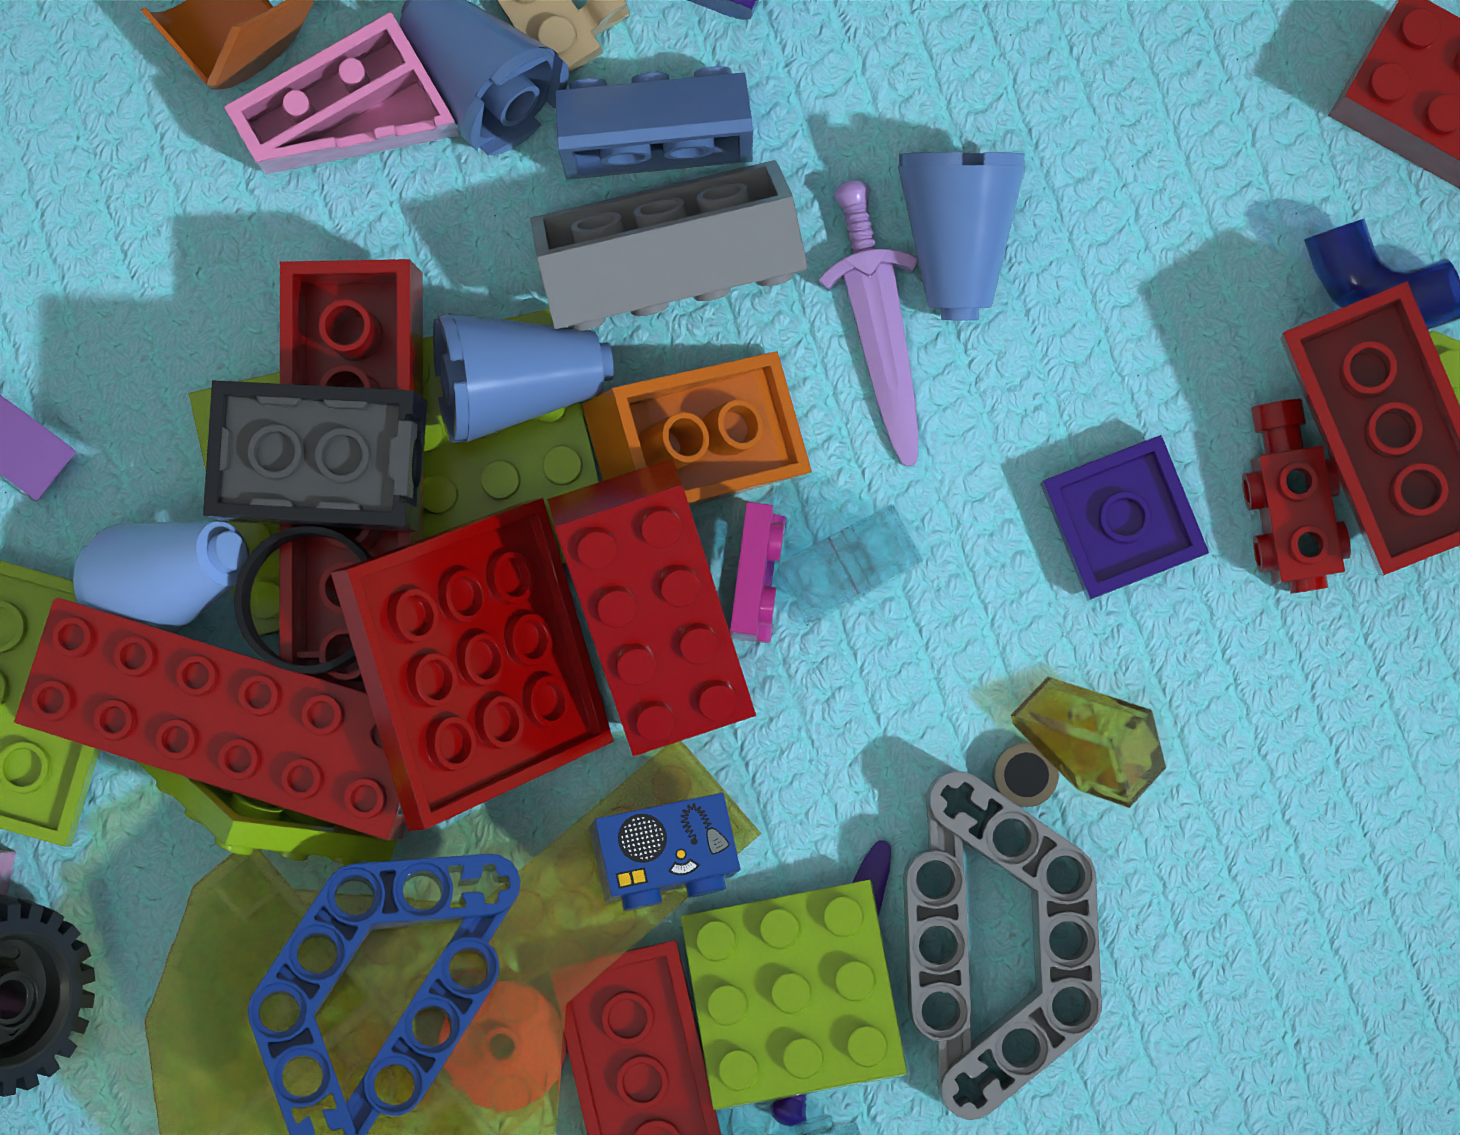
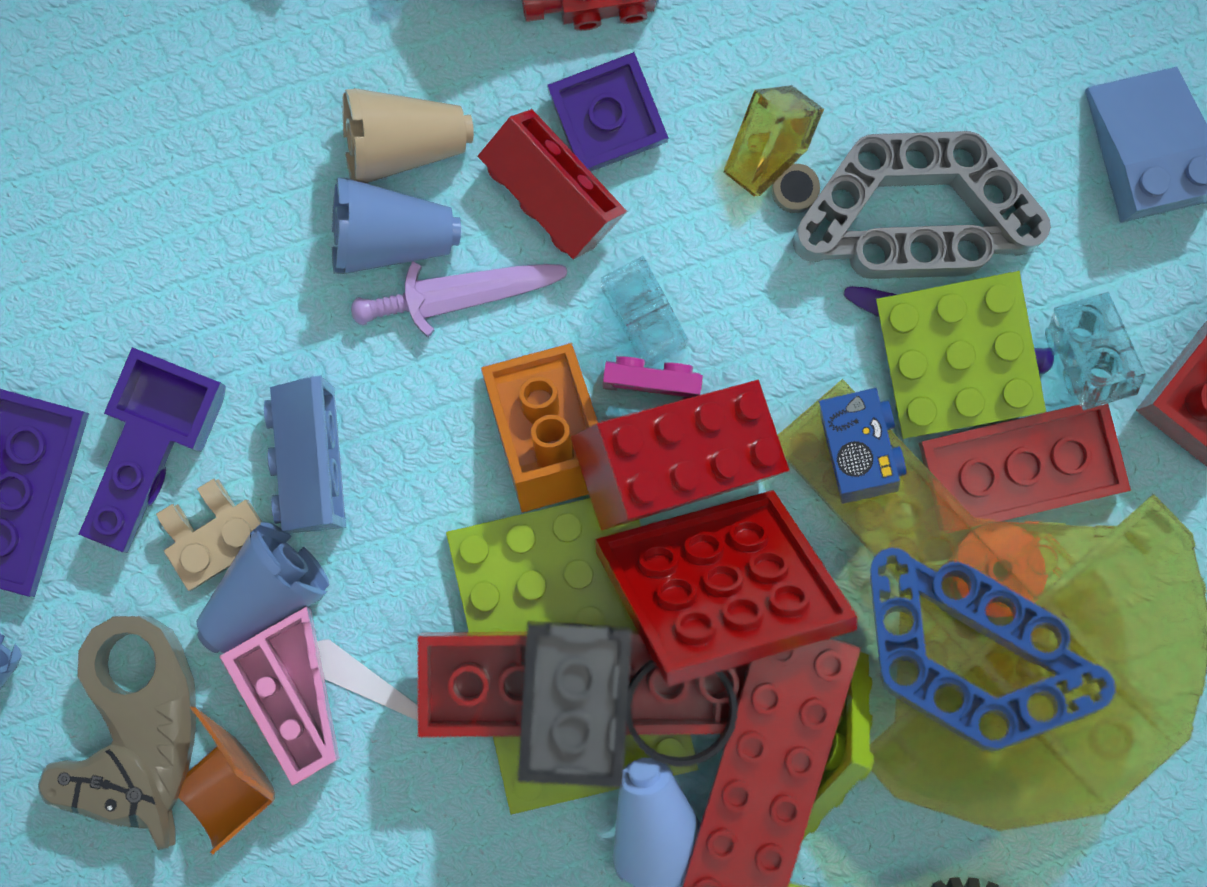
camera: 95 degrees left, 0 degrees up
medium blue cone [433,313,614,443] -> none
light grey brick [530,160,808,331] -> none
none -> white sticker [317,639,418,721]
none -> tan cone [342,88,474,183]
none -> red brick [477,109,628,260]

